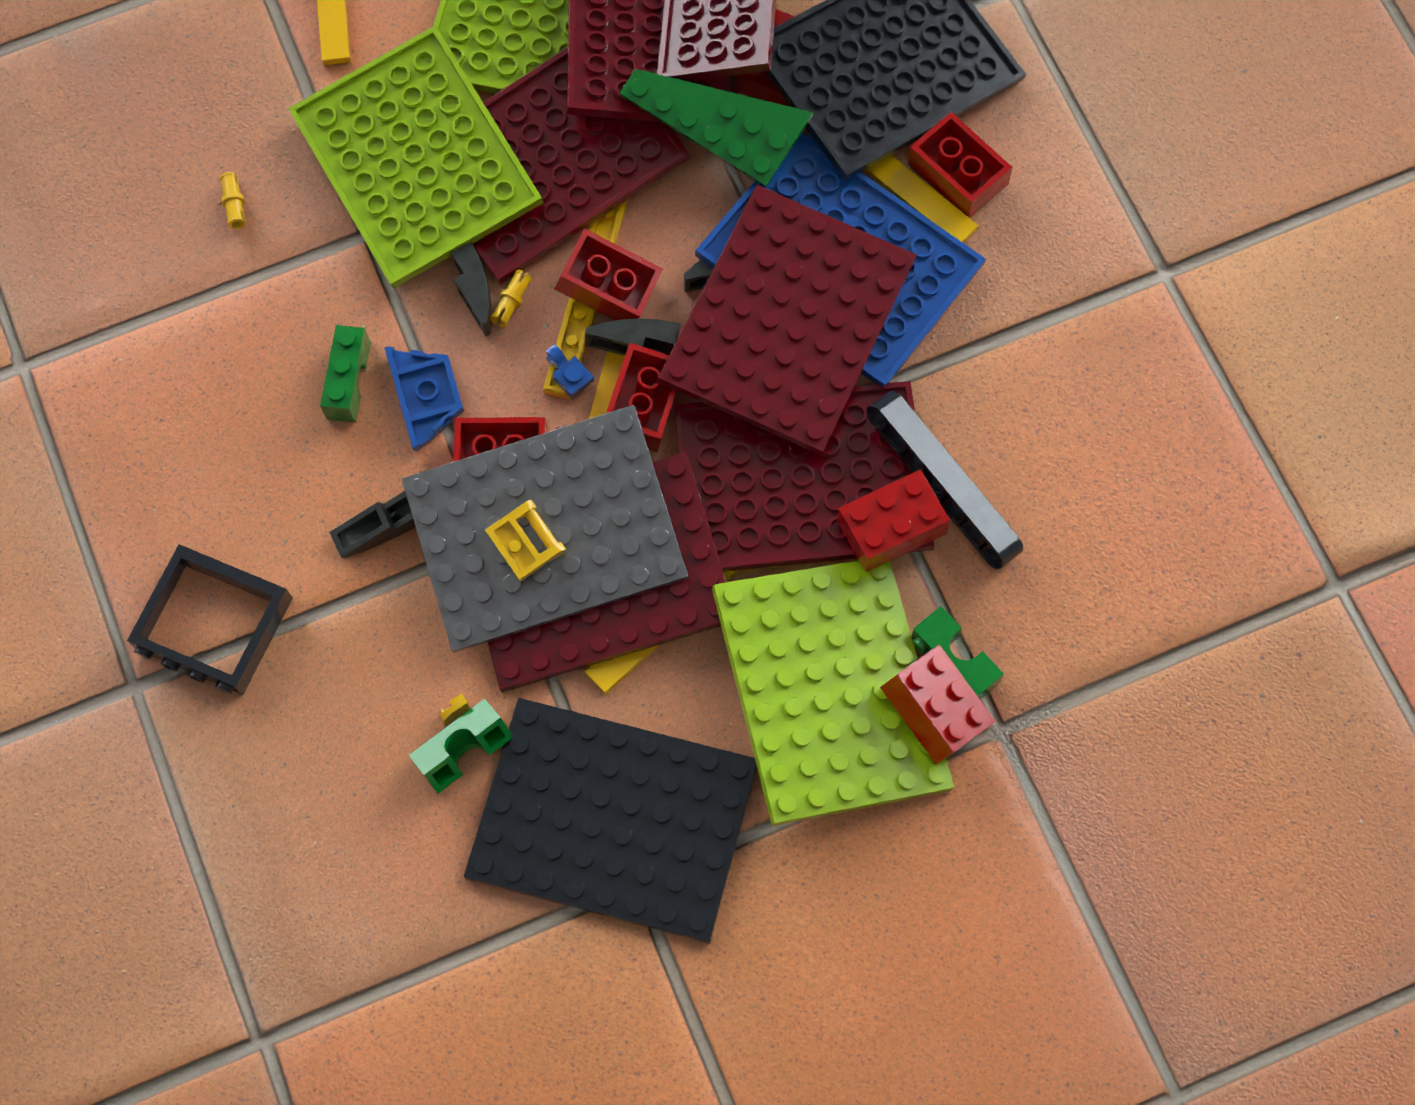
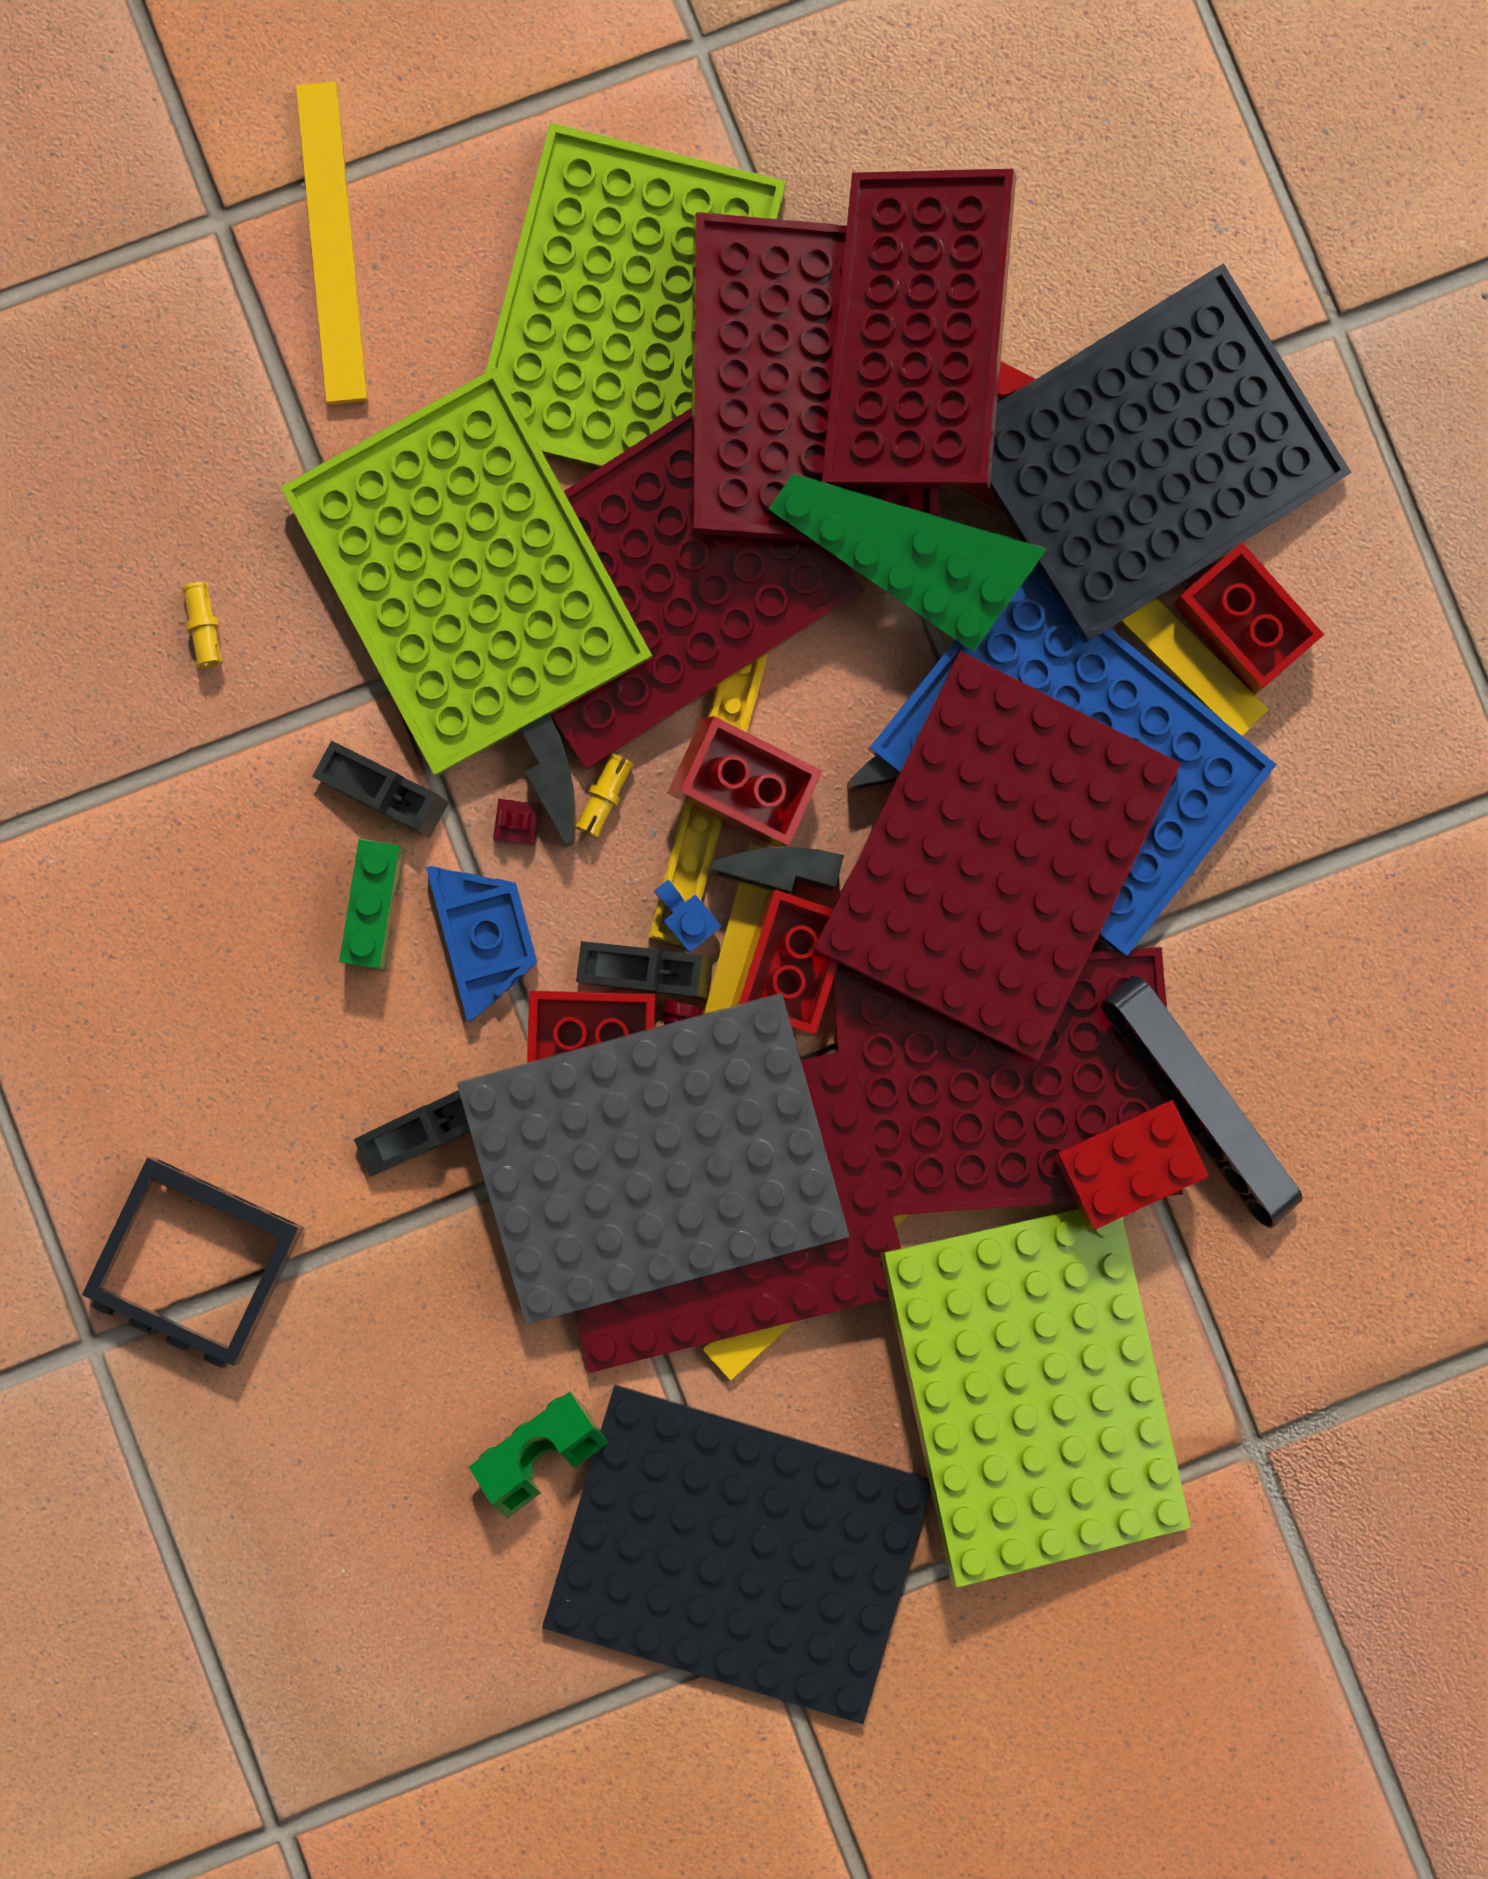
camera: 10 degrees left, 15 degrees up
yellow tile [439,694,470,725] -> none
yellow plate [485,500,567,581] -> none
brick [880,644,996,764] -> none
green arch [911,606,1004,699] -> none
none -> pearl dark grey slope [312,740,449,838]
none -> dark red tile [493,799,540,846]
none -> pearl dark grey slope [576,941,713,999]

